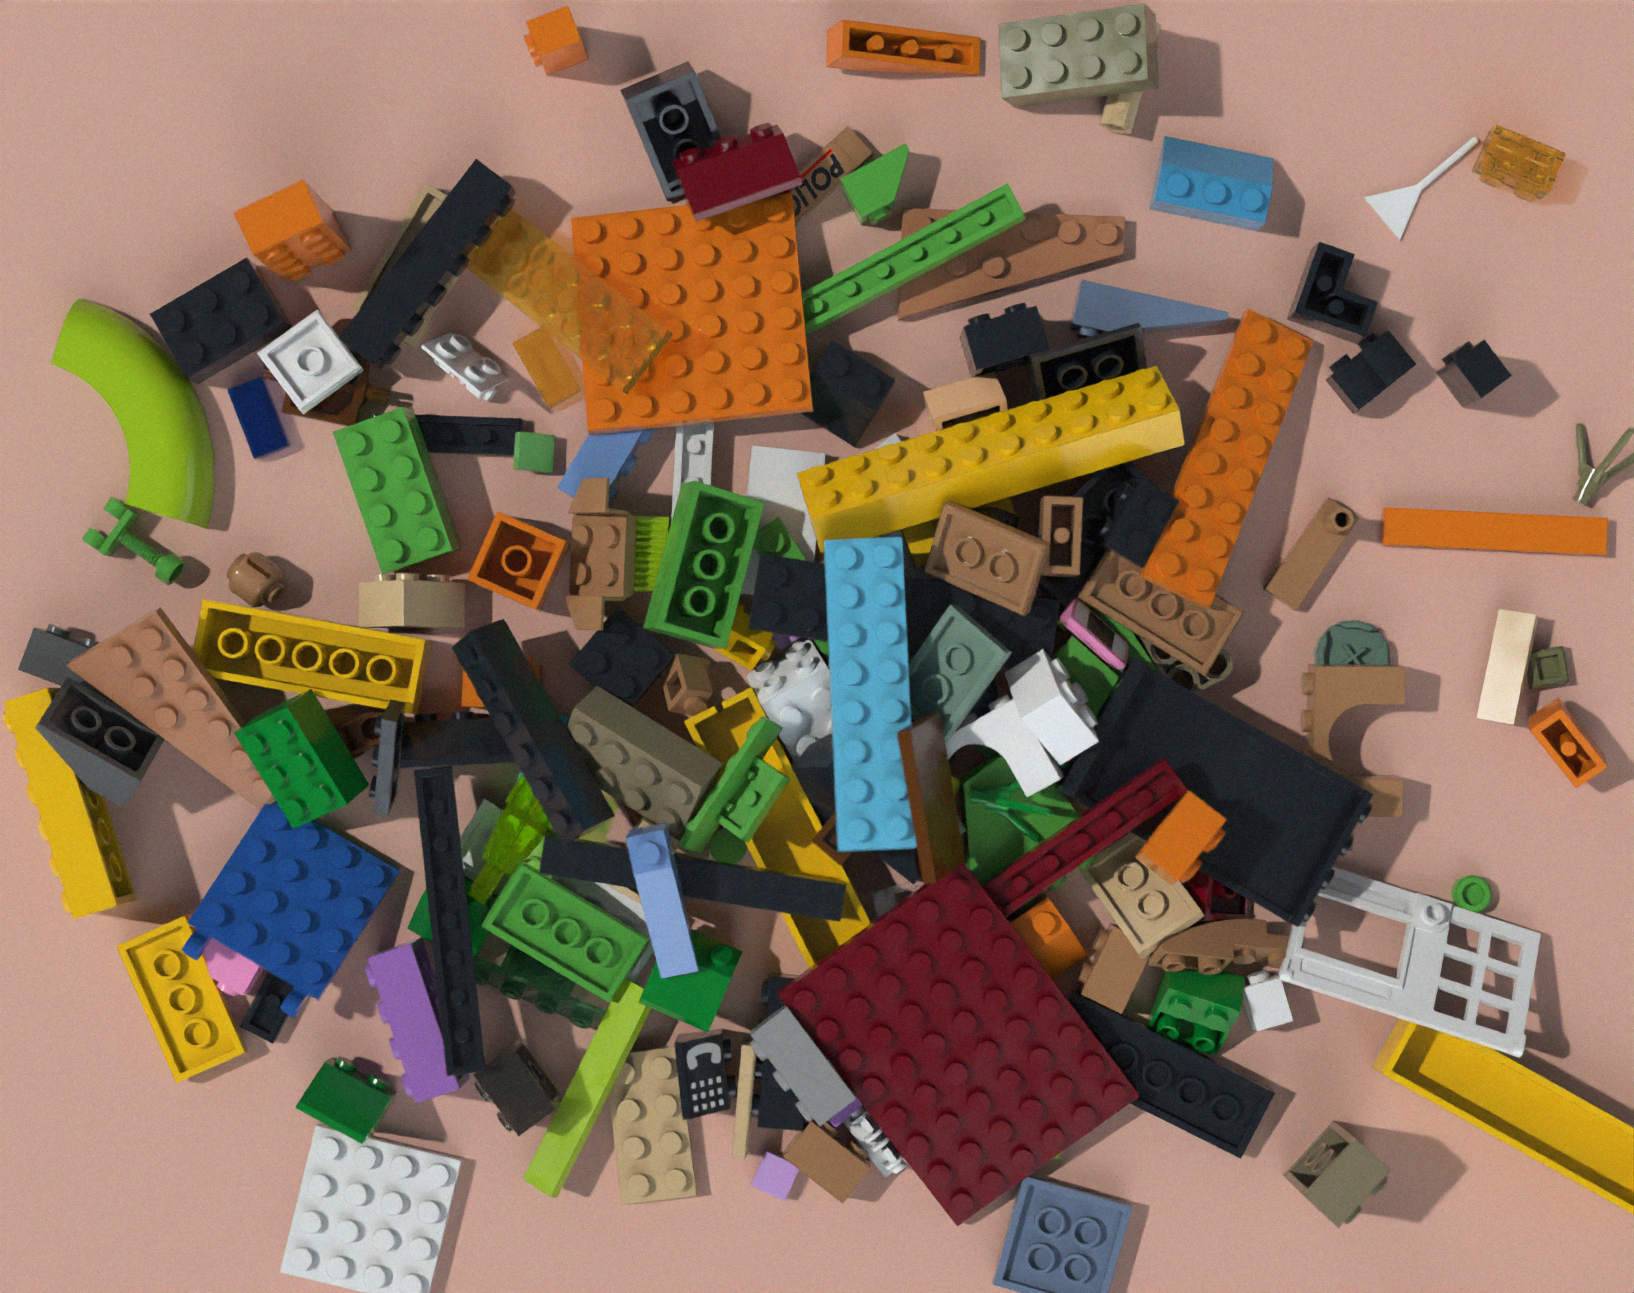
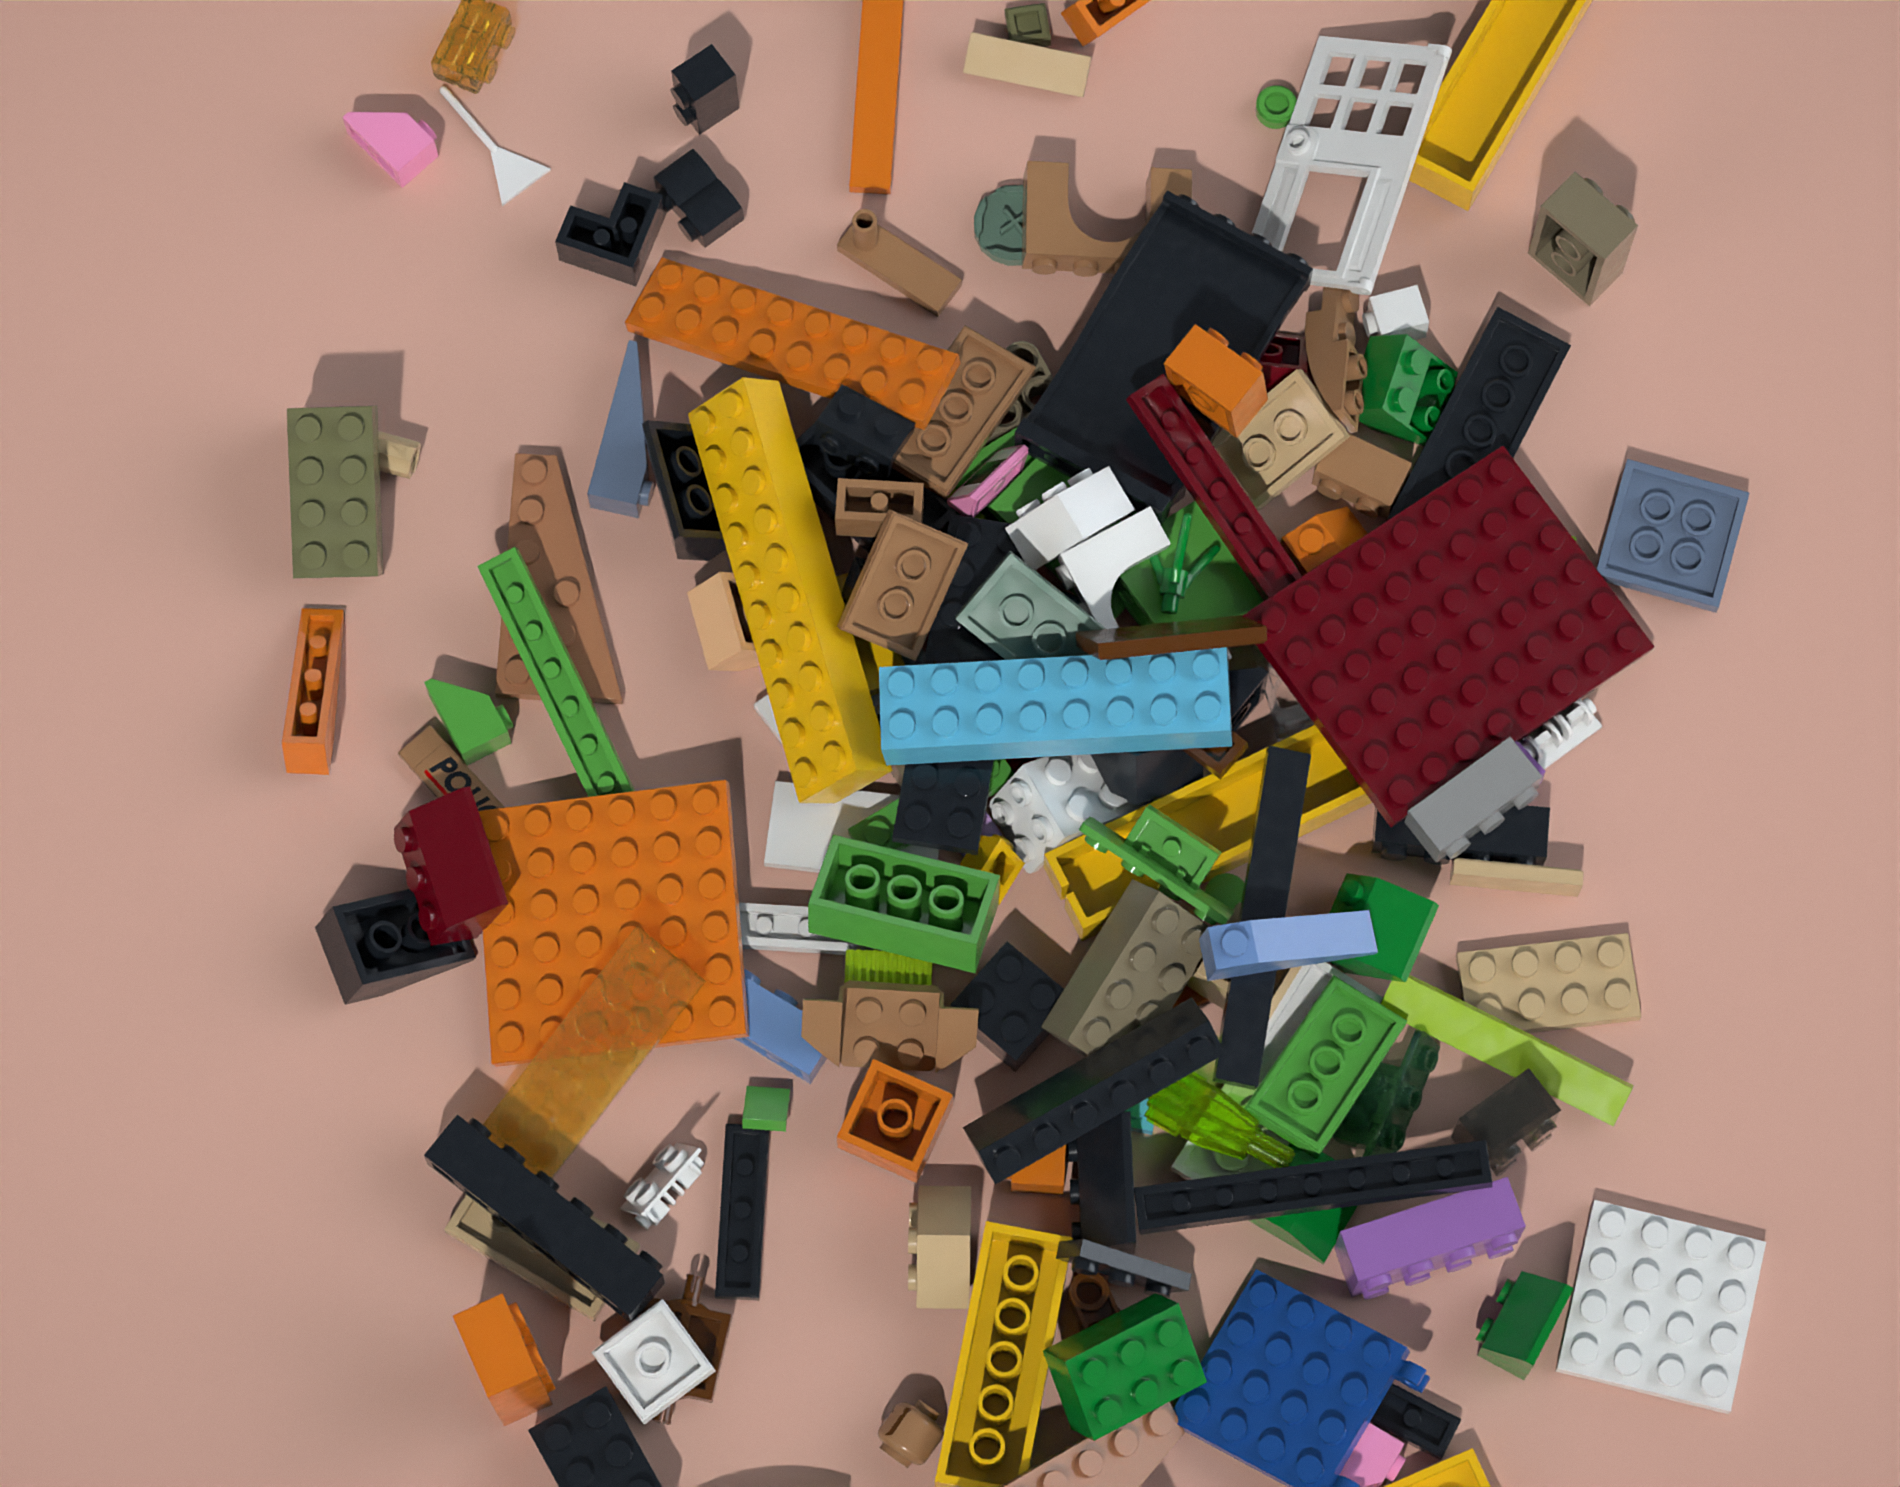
camera: 90 degrees left, 15 degrees down
clear blue tile [227,376,291,460] -> none
bright green brick [333,407,462,574] -> none
clear yellow tile [512,325,582,409] -> none
orange brick [523,6,588,75] -> none
medium nougat brick [659,653,713,716] -> none
black slope [674,1029,737,1120] -> none
lavender tile [751,1149,799,1201] -> none
medium nougat brick [783,1119,871,1204] -> none
black slope [800,340,895,448] -> none
black brick [960,303,1049,378] -> none
dark azure slope [1149,136,1273,232] -> none
none -> bright pink slope [342,112,439,188]

